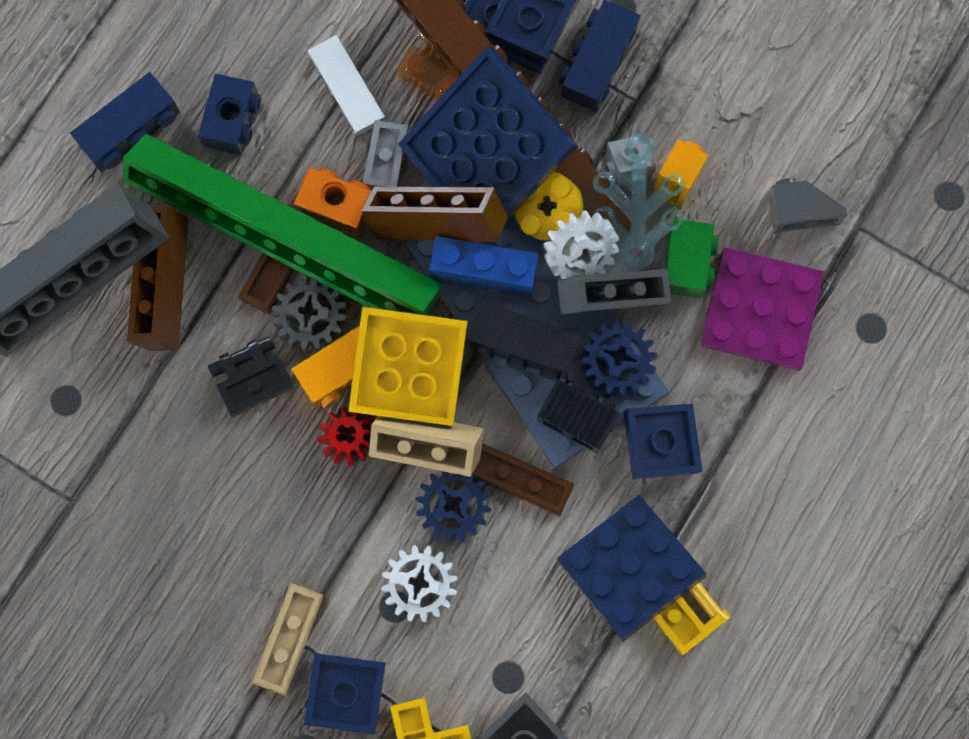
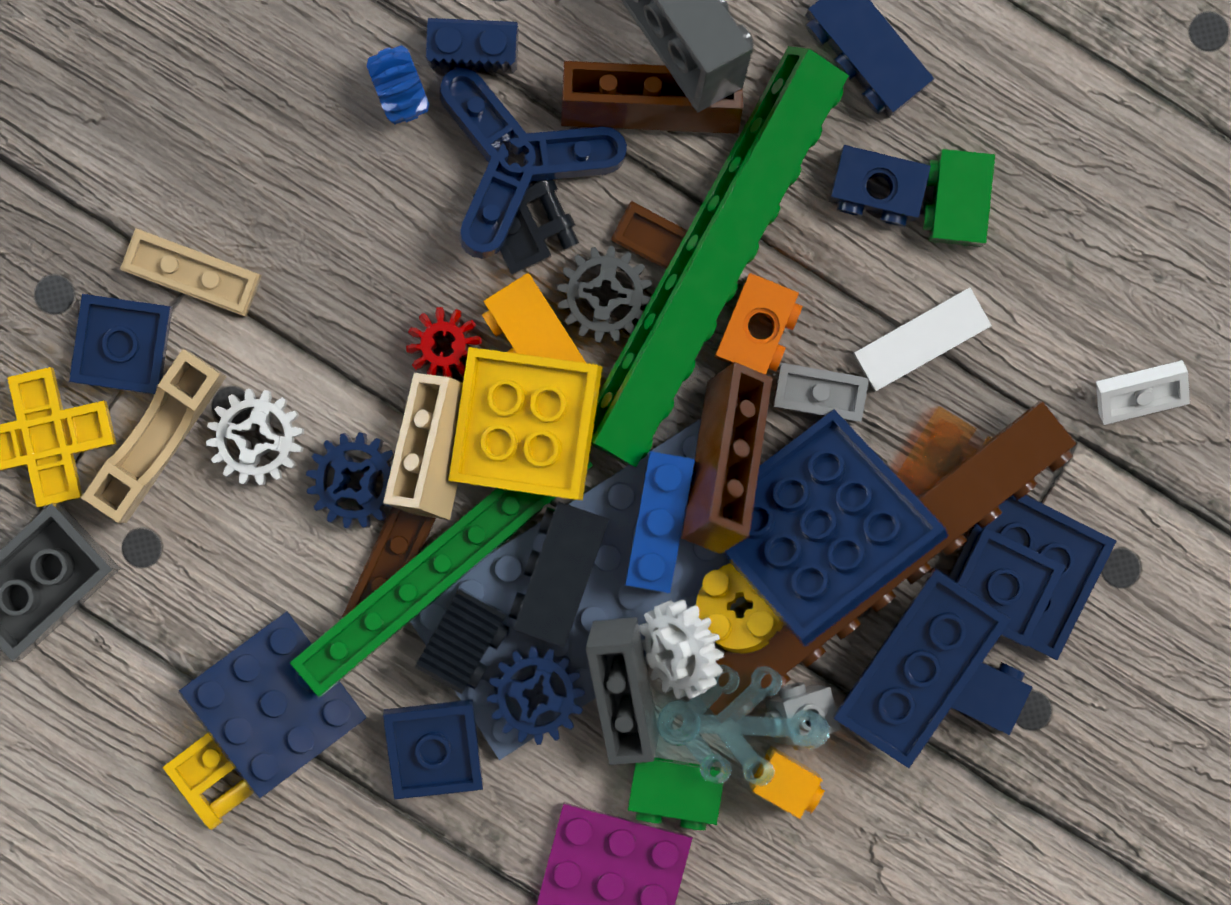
camera: 90 degrees right, 10 degrees up
none -> tan arch [81,349,227,523]
none -> green plate [290,460,593,698]
none -> blue gear [367,45,429,125]
none -> dark blue brick [426,18,519,73]
none -> dark blue piece [439,68,627,259]
none -> dark blue plate [833,568,1011,769]
none -> green brick [922,149,995,247]

